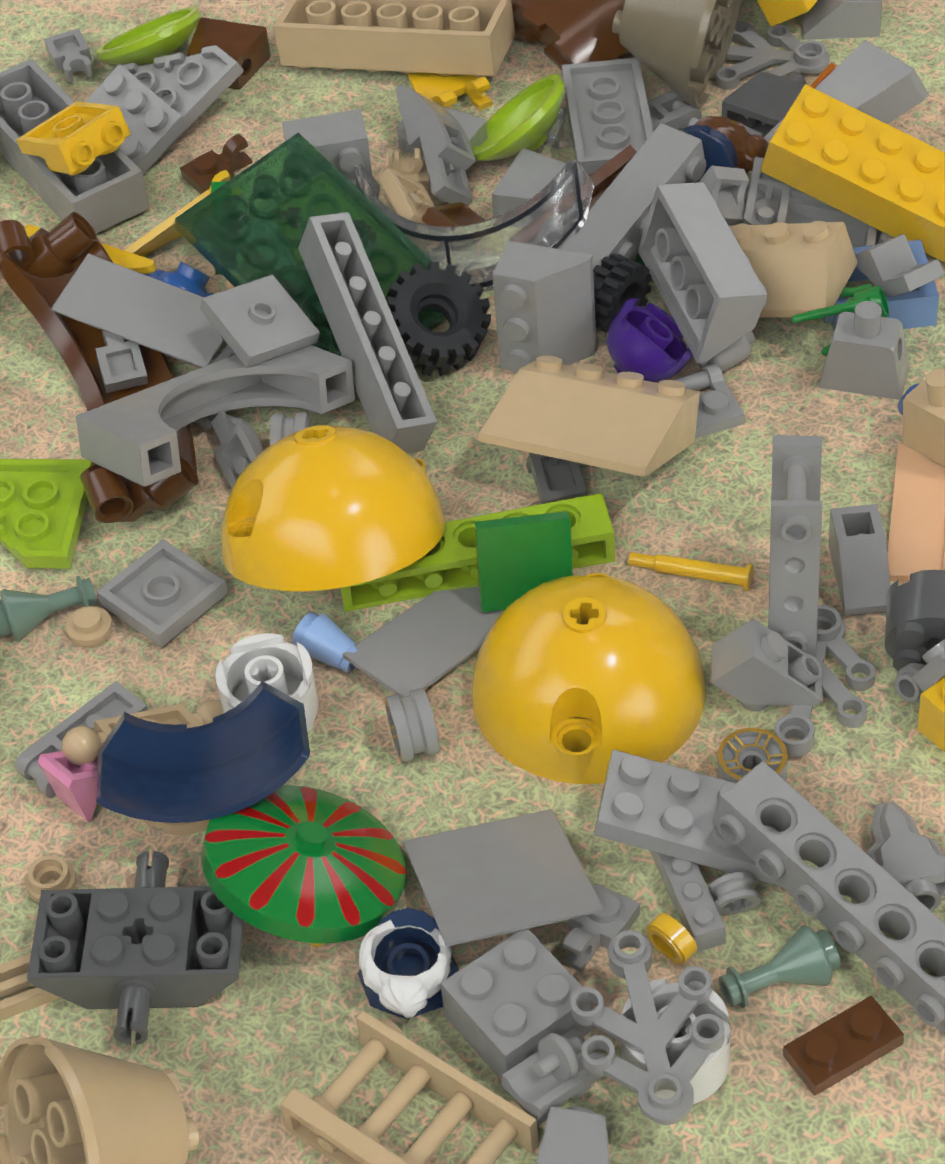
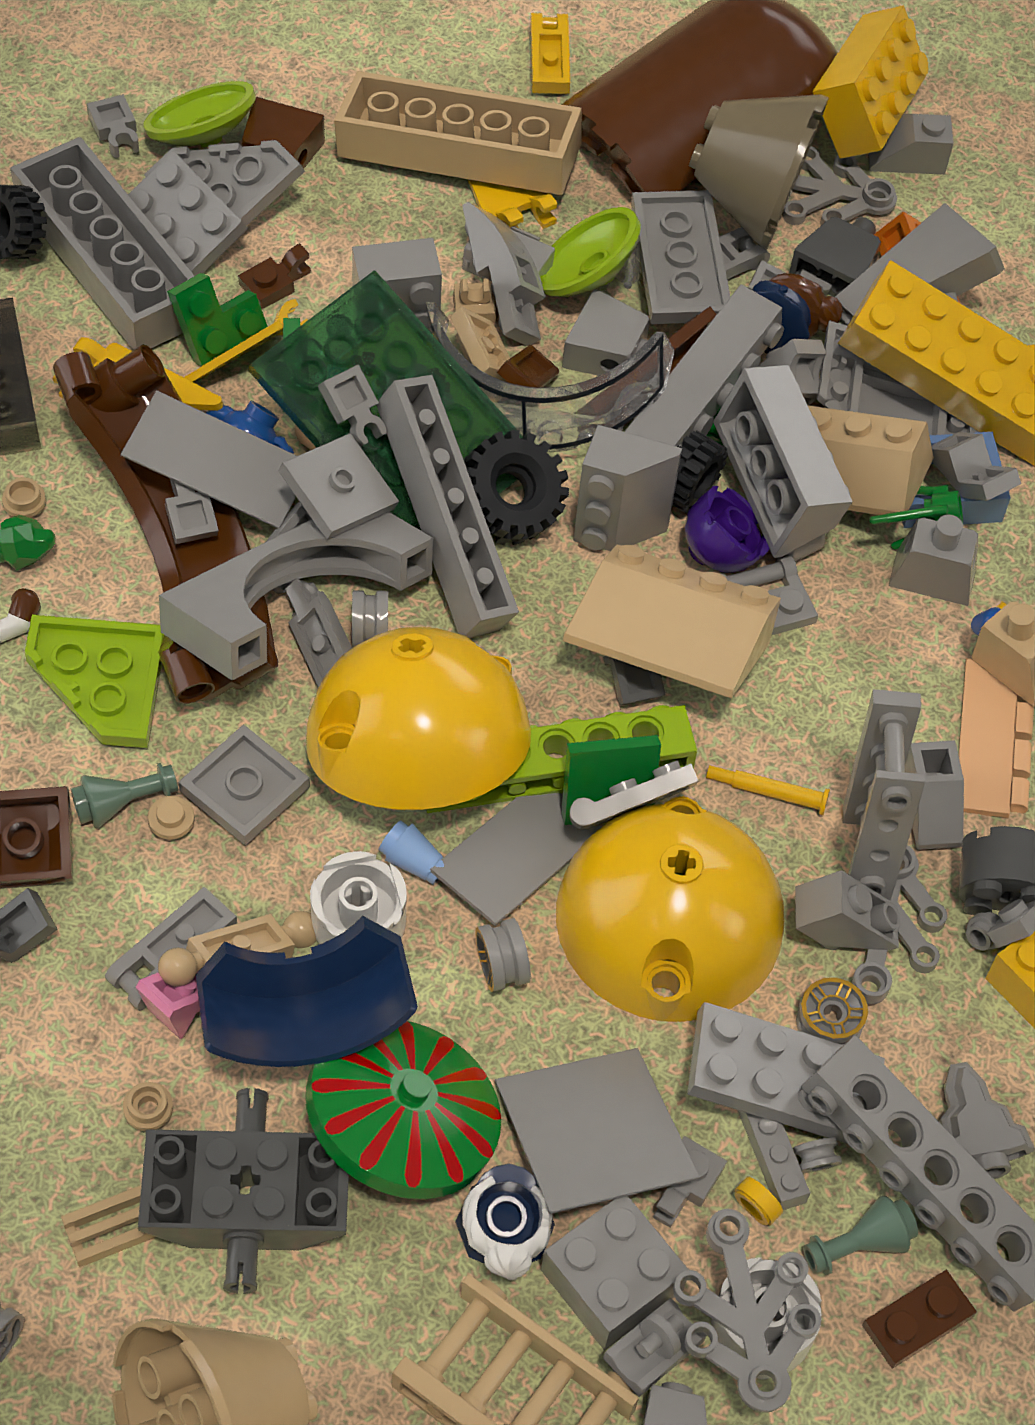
camera: 10 degrees left, 10 degrees up
yellow plate [16,101,131,176] -> none
none -> green plate [167,273,268,366]
none -> light grey plate [318,364,387,447]
none -> light grey plate [570,761,698,830]

